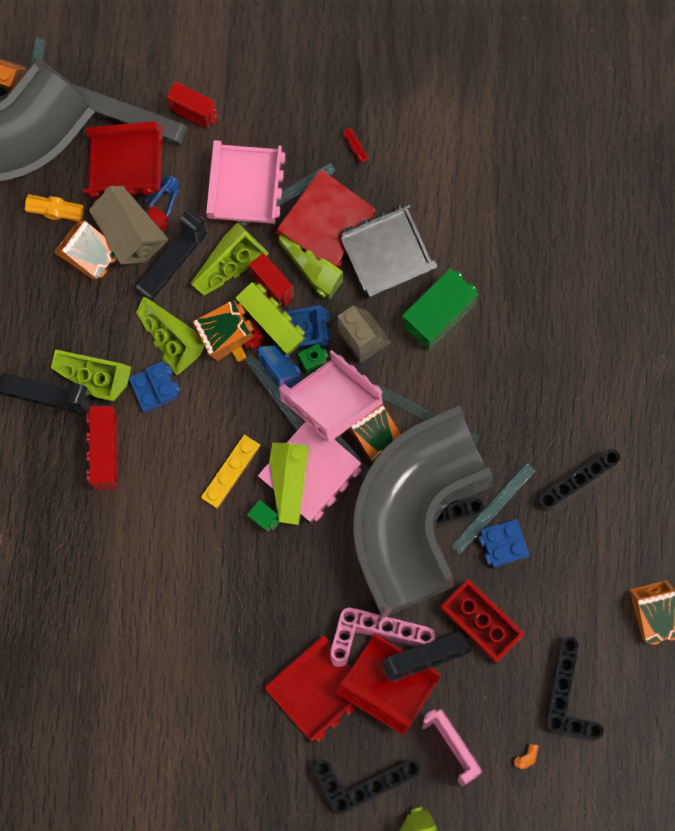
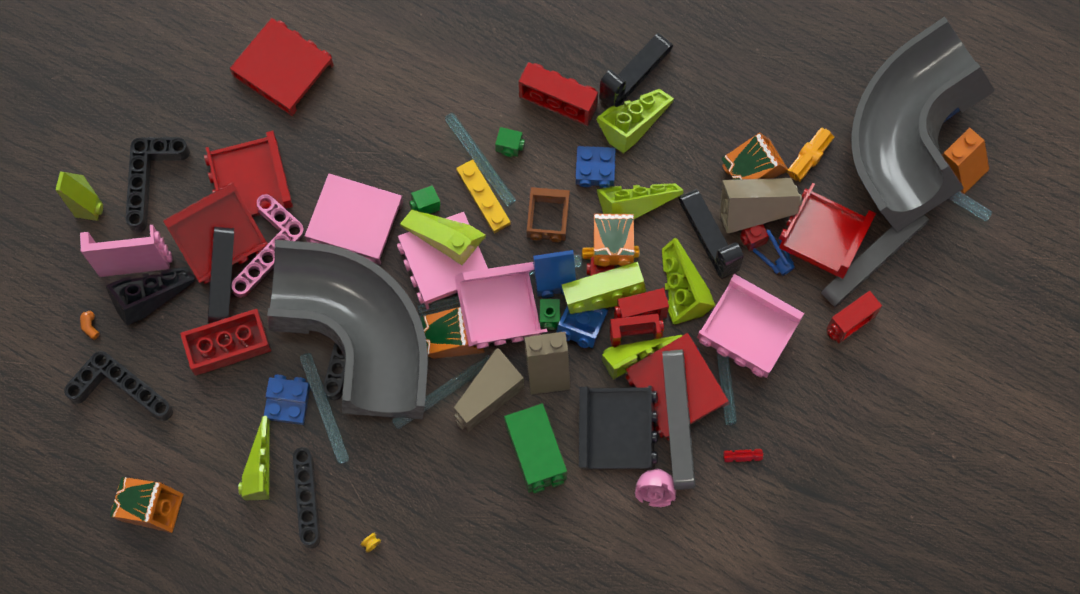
camera: 115 degrees right, 5 degrees down
none -> black wedge [106,267,196,326]
none -> red panel [230,18,334,116]
none -> lime wedge [238,416,270,500]
none -> bright pink panel [305,174,403,265]
none -> yellow bush [361,533,381,553]
none -> clear light blue axle [445,113,515,206]
none -> dark tan slope [454,348,524,432]
none -> green brick [495,127,525,157]
none -> dark orange window [527,187,570,242]
none -> red panel [609,314,664,348]
none -> bright pink cylinder [635,469,676,507]
none -> dark grey beam [662,349,696,490]

